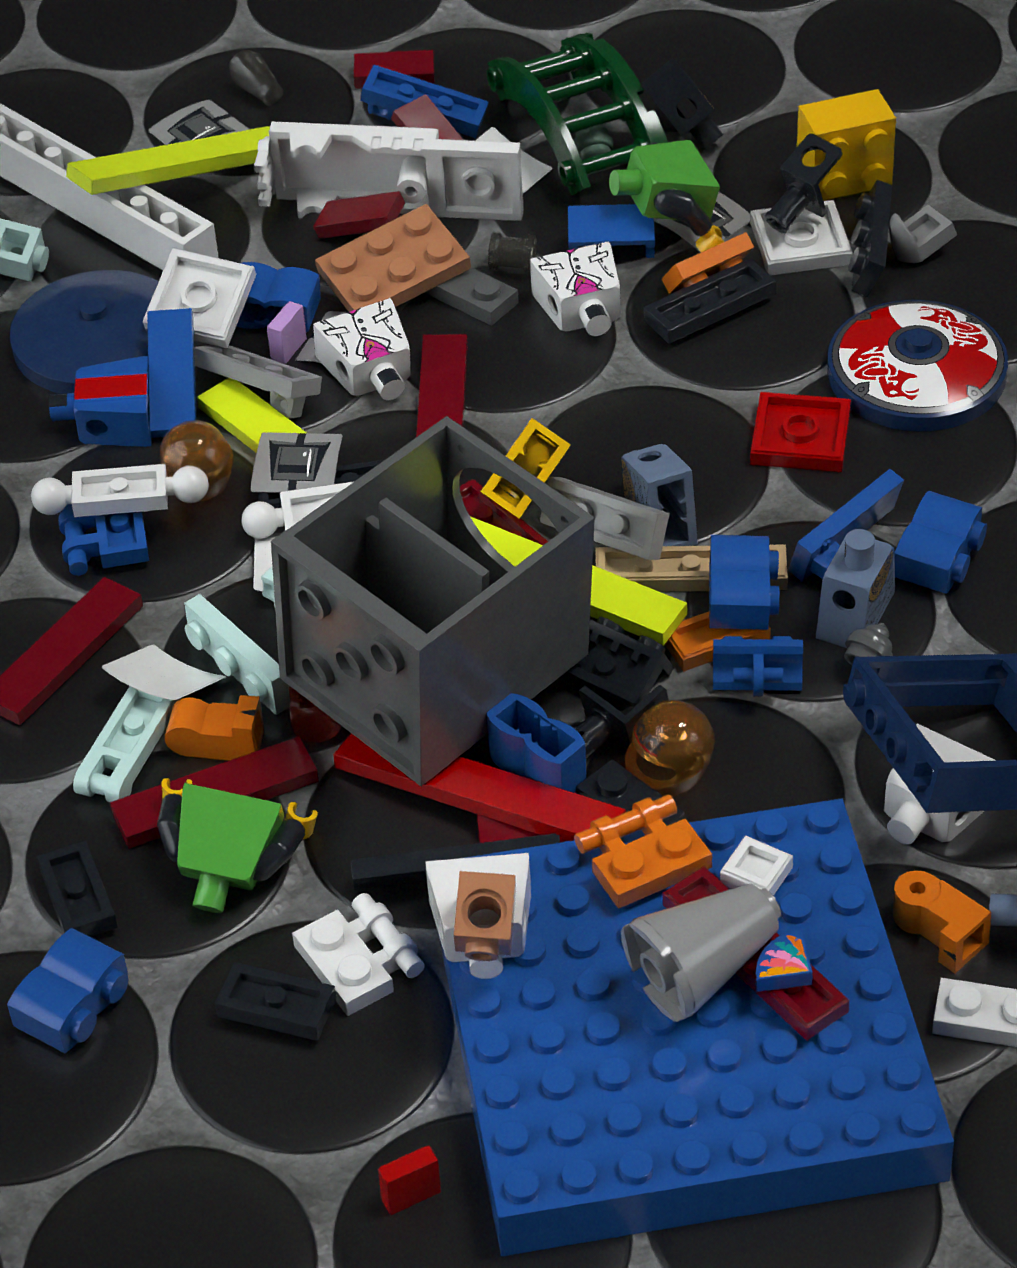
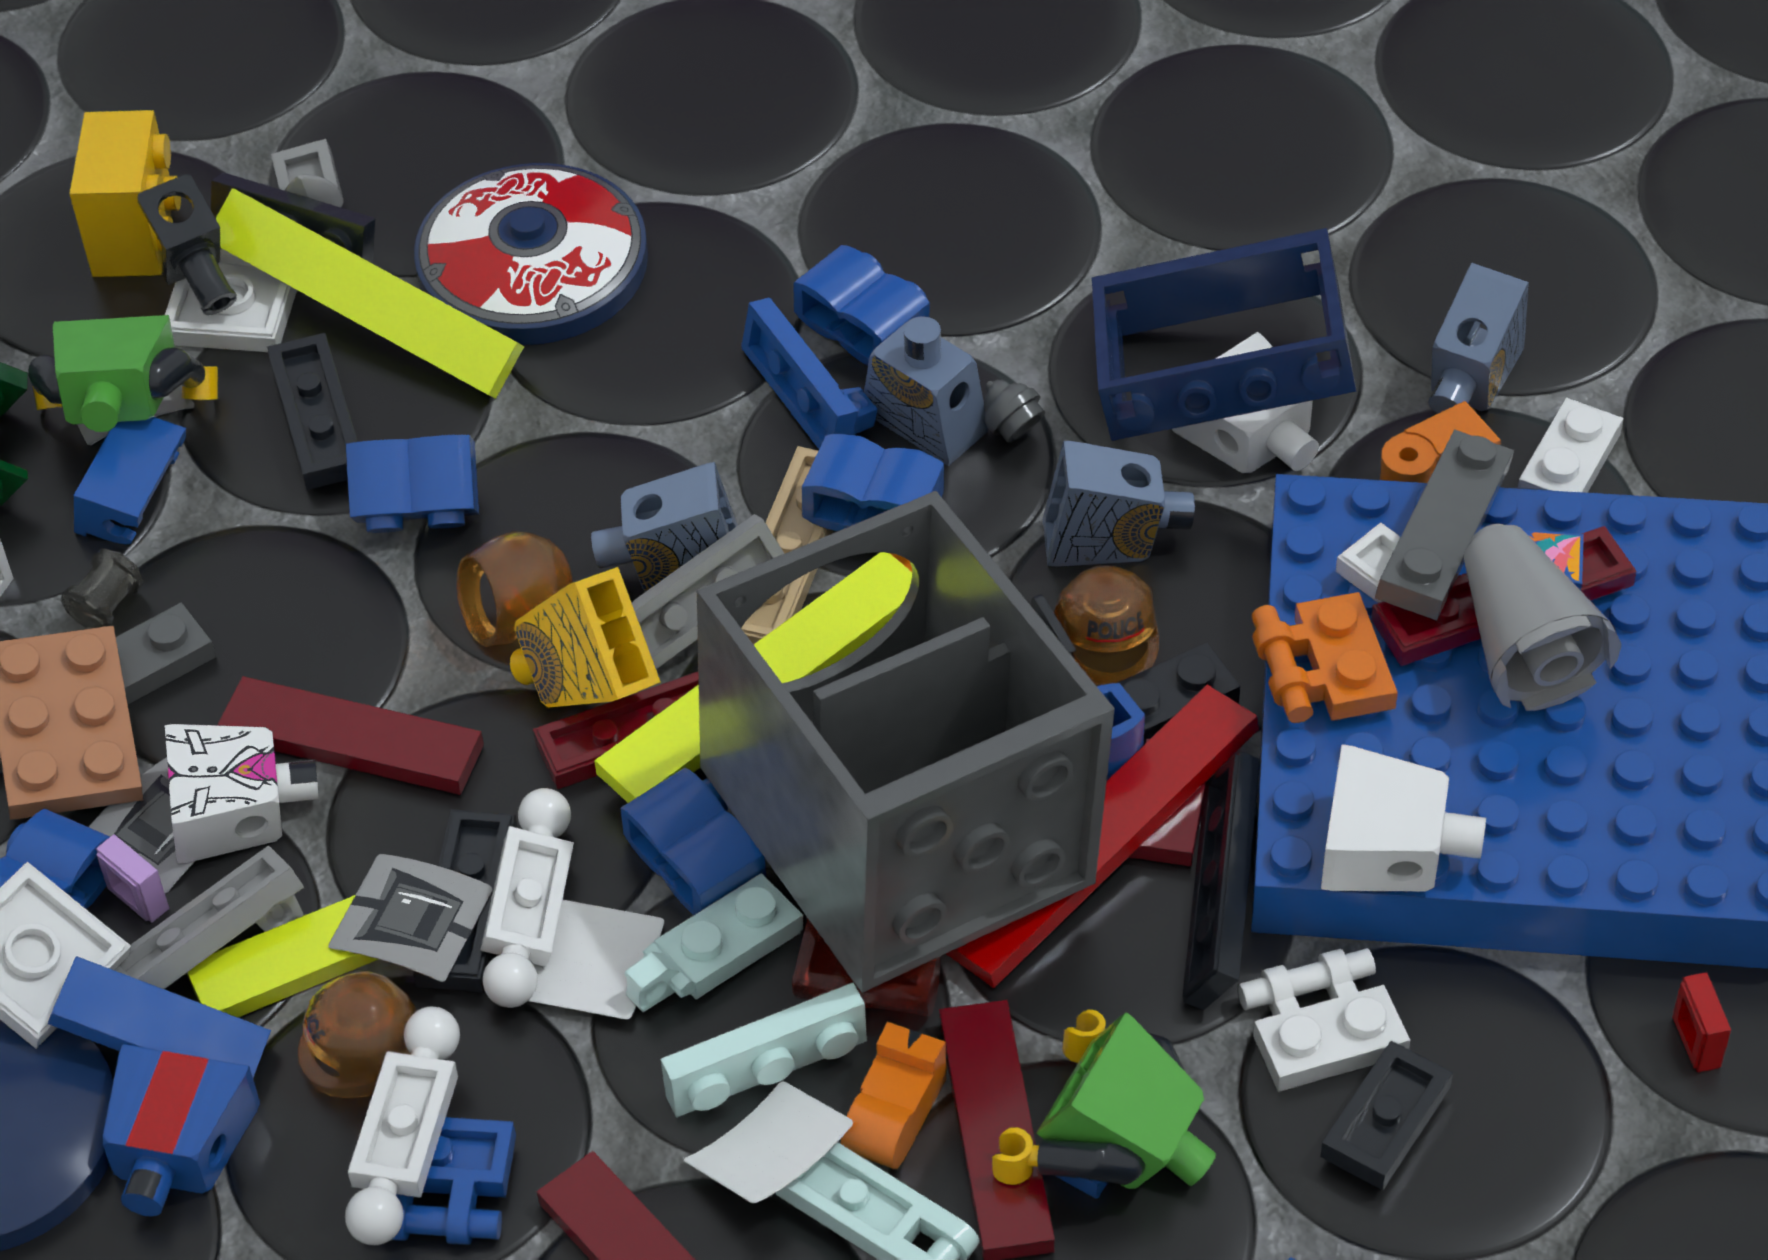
camera: 75 degrees left, 5 degrees up
nougat brick [454,871,516,961] -> none
white torso [530,242,620,336] -> none
orange plate [661,232,754,294] -> none
blue hips [713,636,803,697] -> none
red tile [750,392,851,472] -> none
none -> neon yellow tile [216,188,524,399]
none -> blue brick [346,435,479,533]
none -> clear orange helmet [456,531,573,647]
none -> sand blue torso [1043,441,1195,567]
none -> dark grey plate [1375,429,1514,621]

